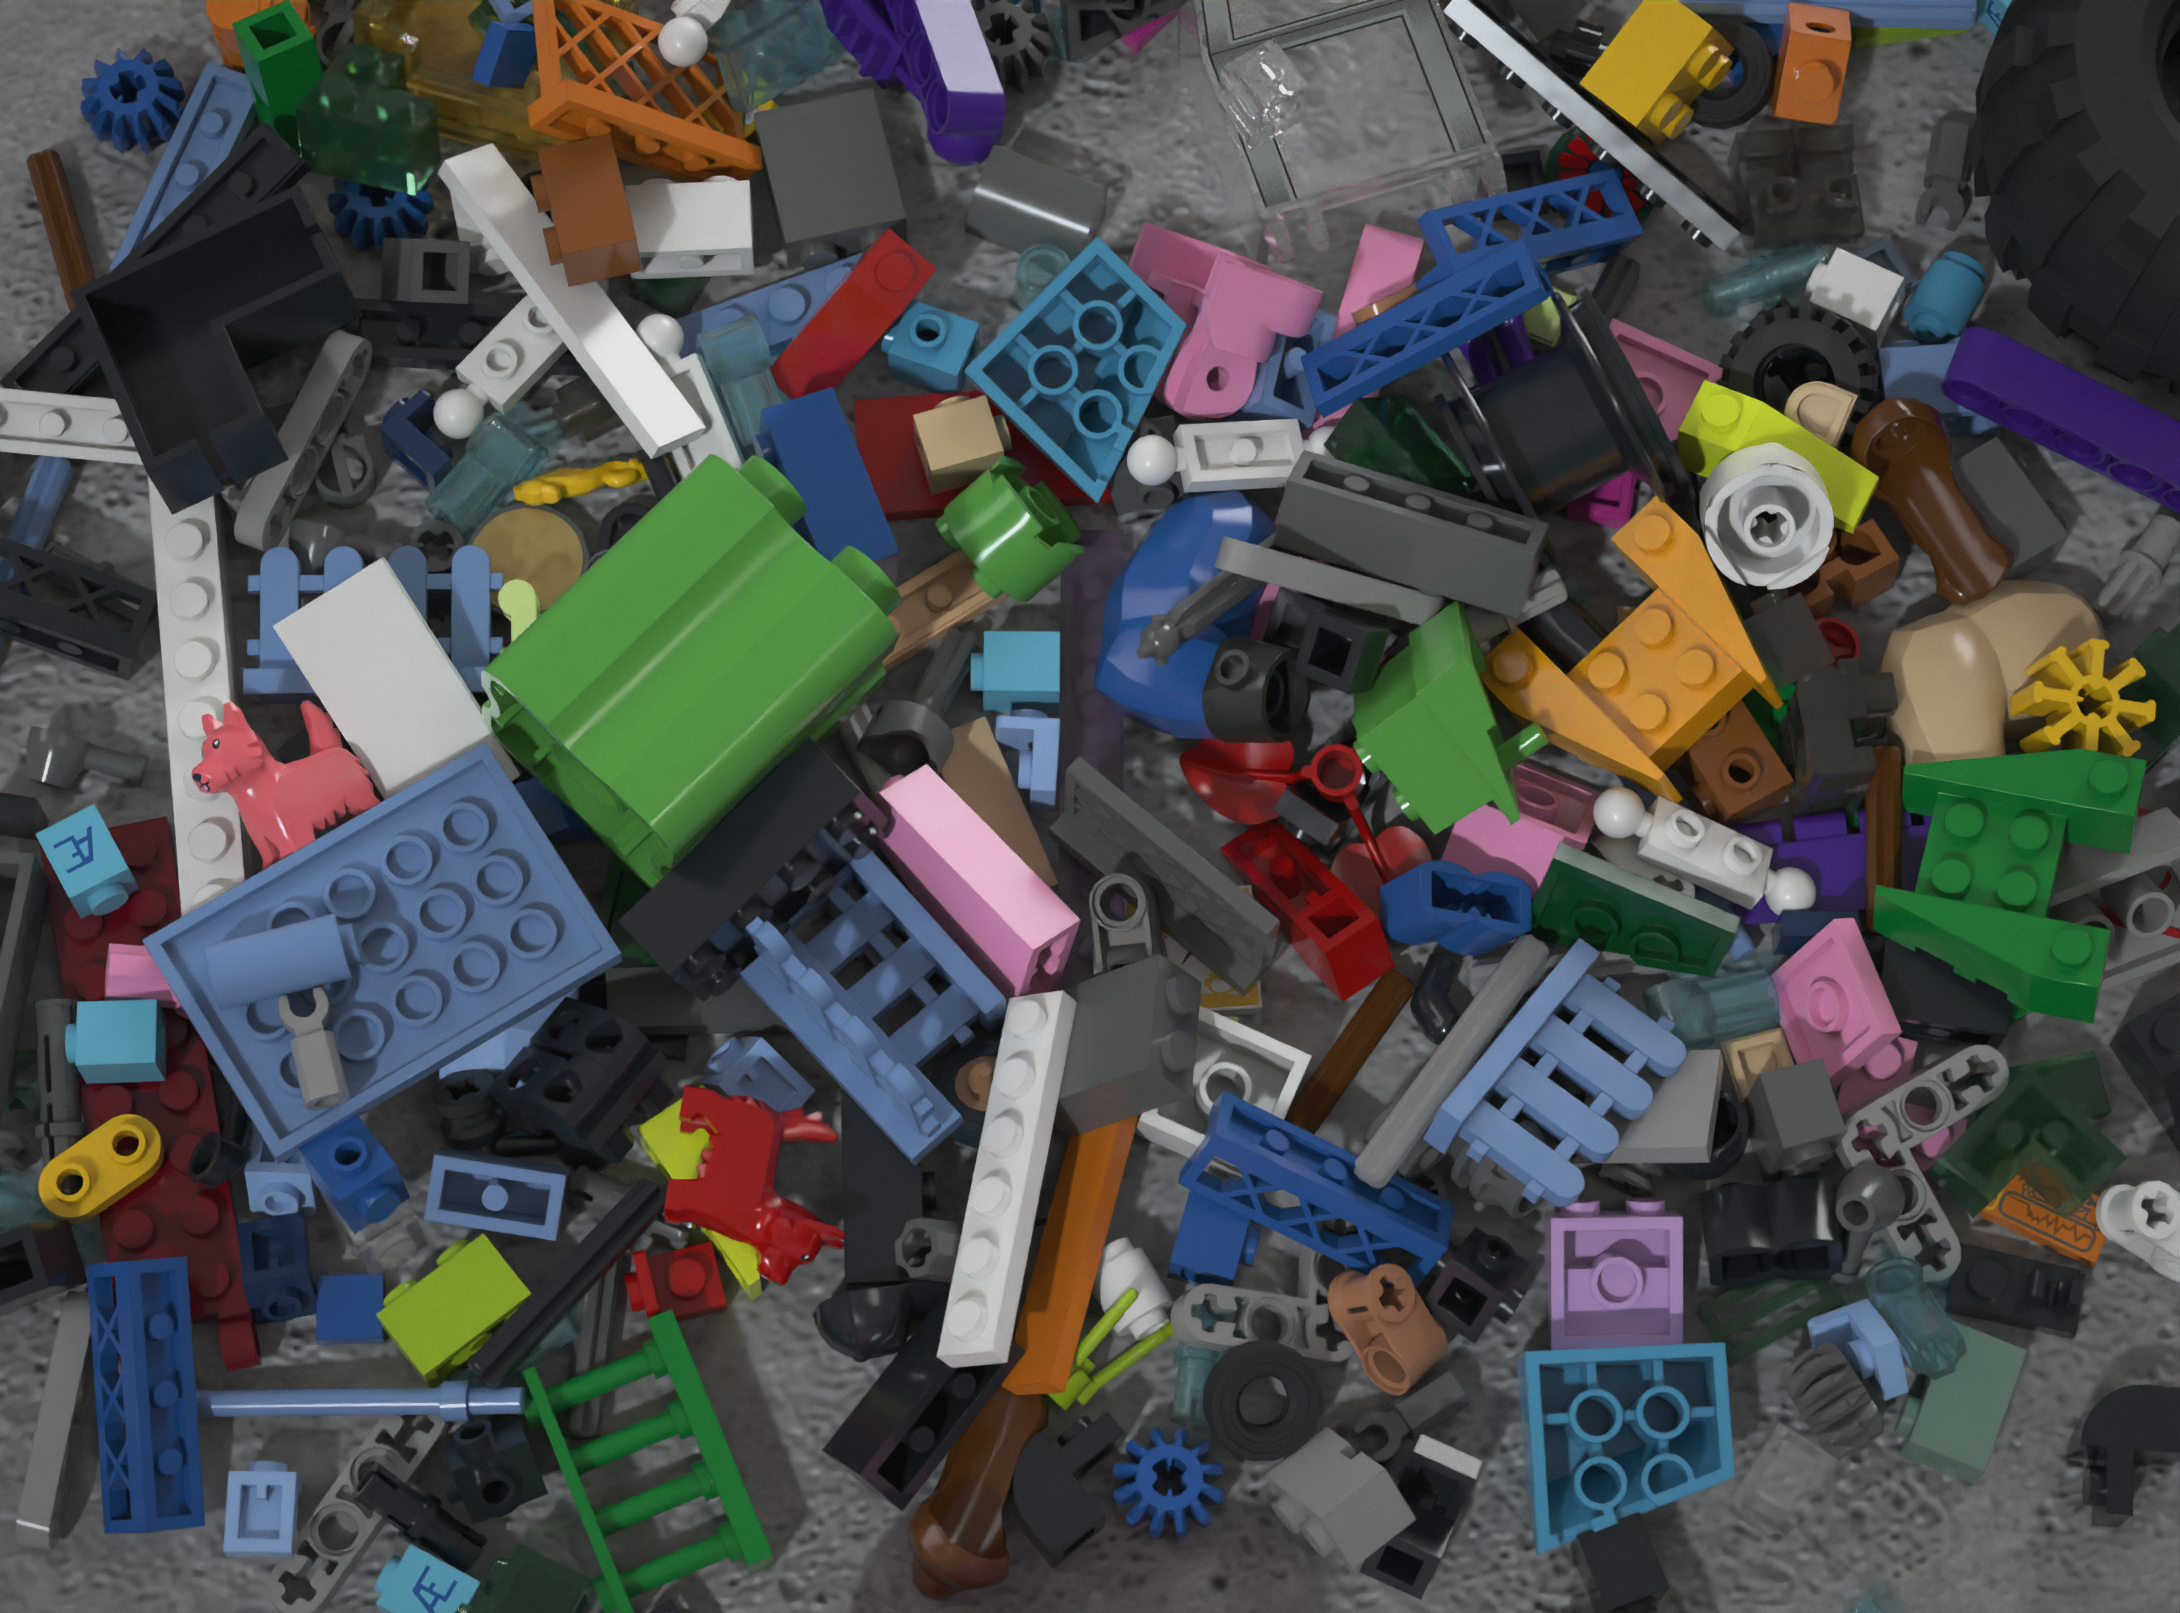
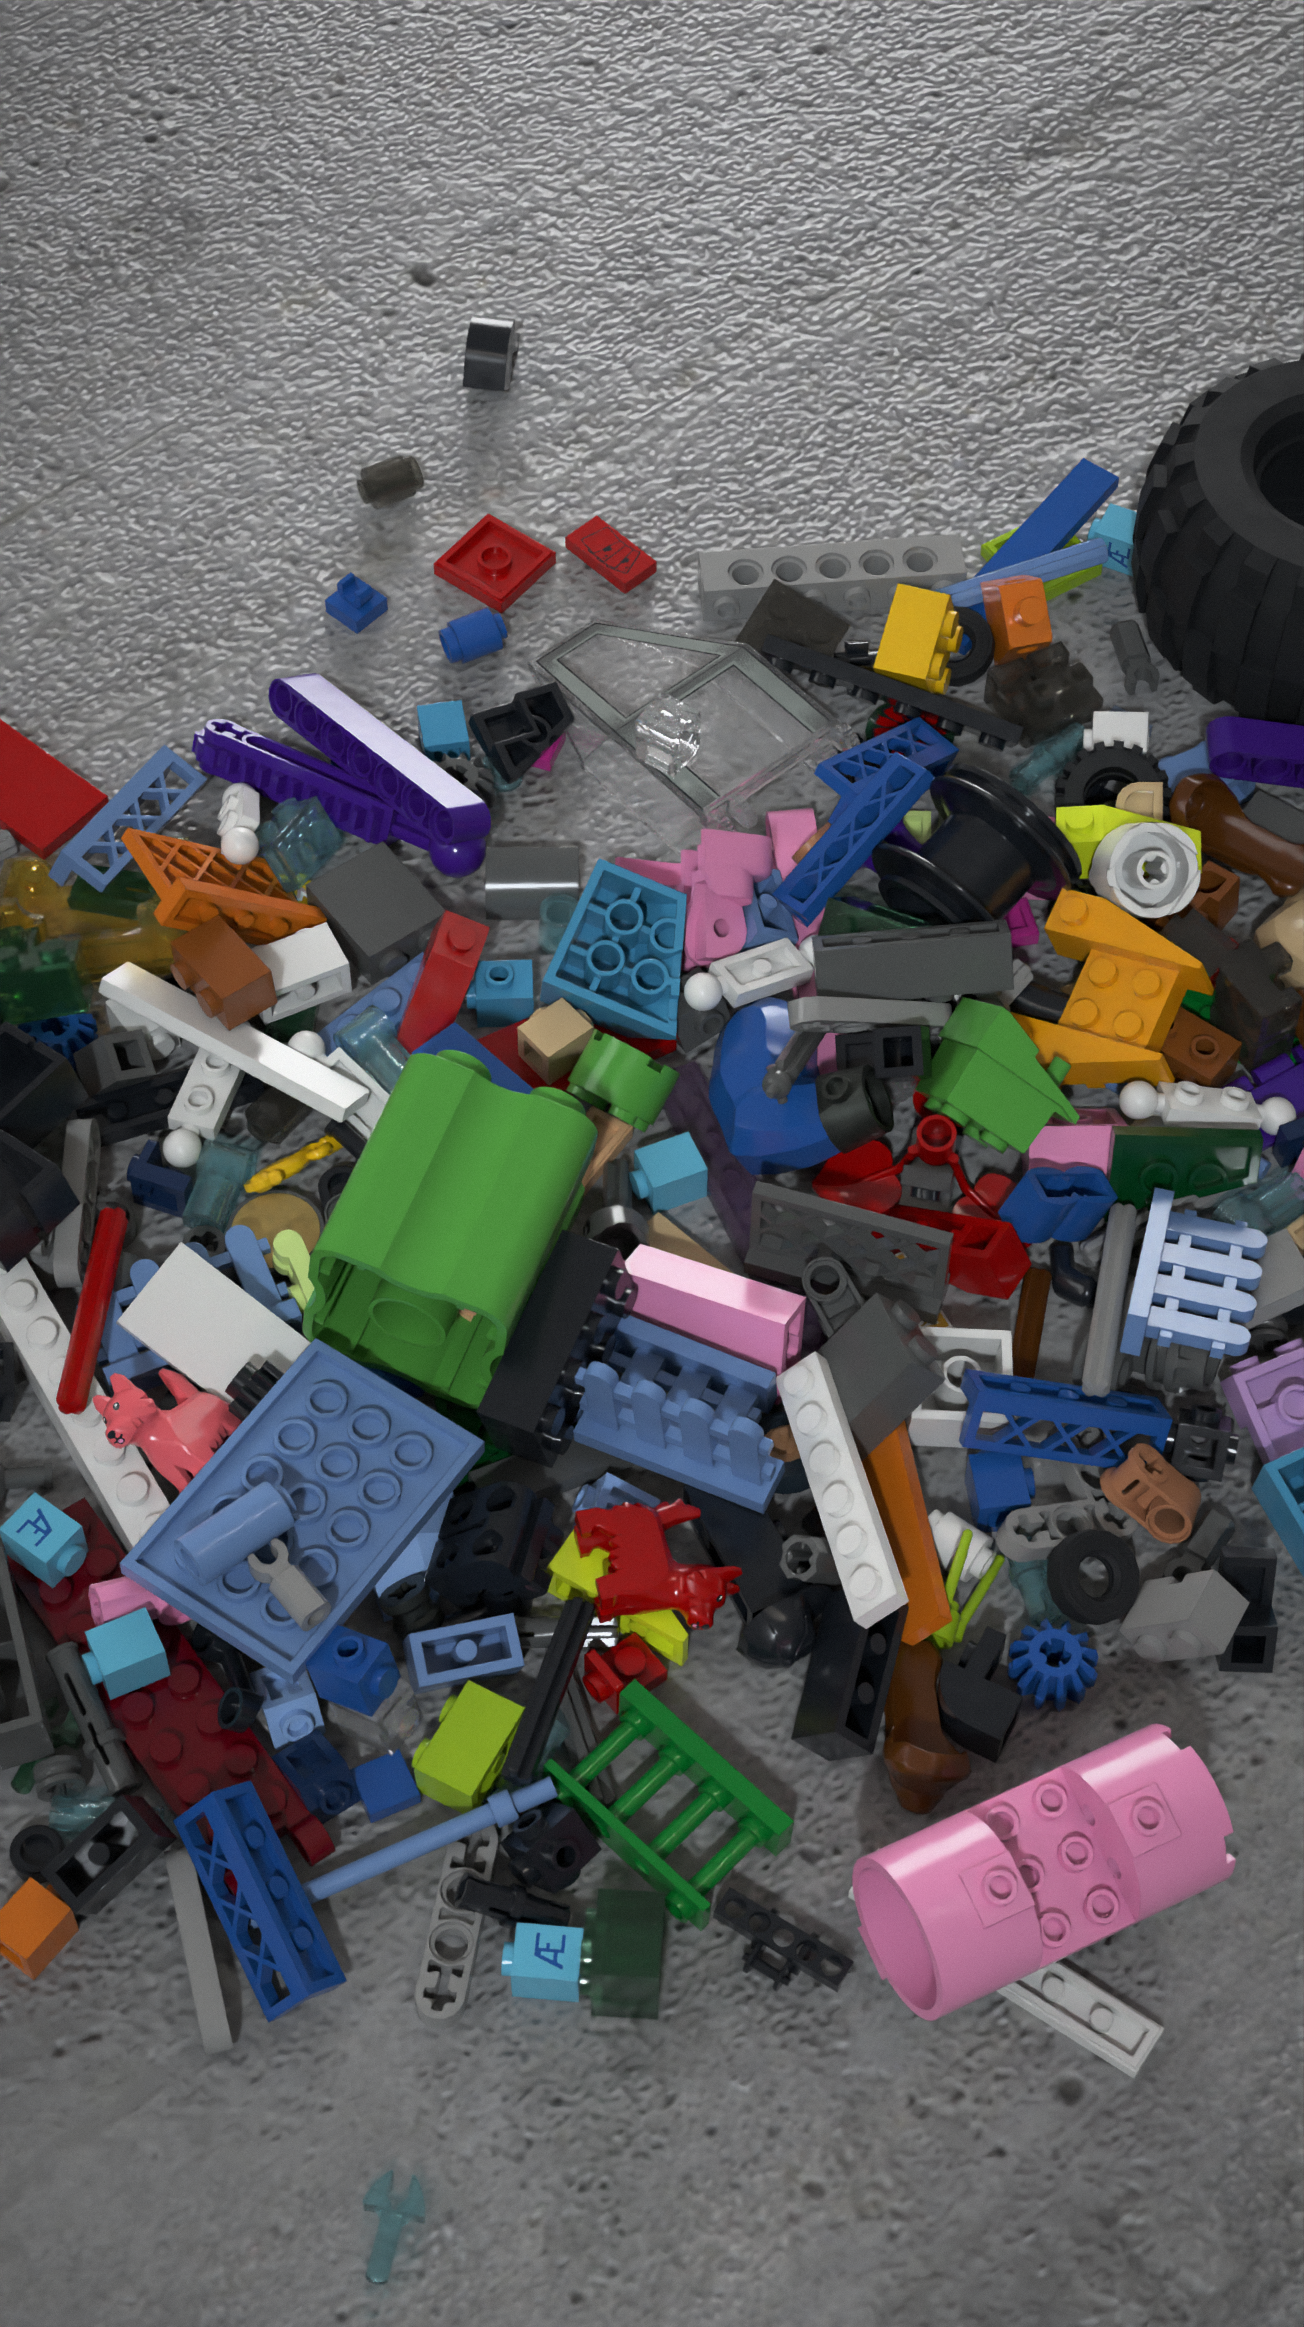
camera: 20 degrees left, 15 degrees down
yellow plate [38,1114,164,1223] -> none
light blue bracket [223,1461,304,1558] -> none
blue tile [472,21,537,88] -> none
light blue bracket [995,709,1060,812] -> none
dark azure brick [1903,251,1986,345] -> none
none -> red axle [56,1207,128,1415]
none -> black gear [225,1360,284,1422]

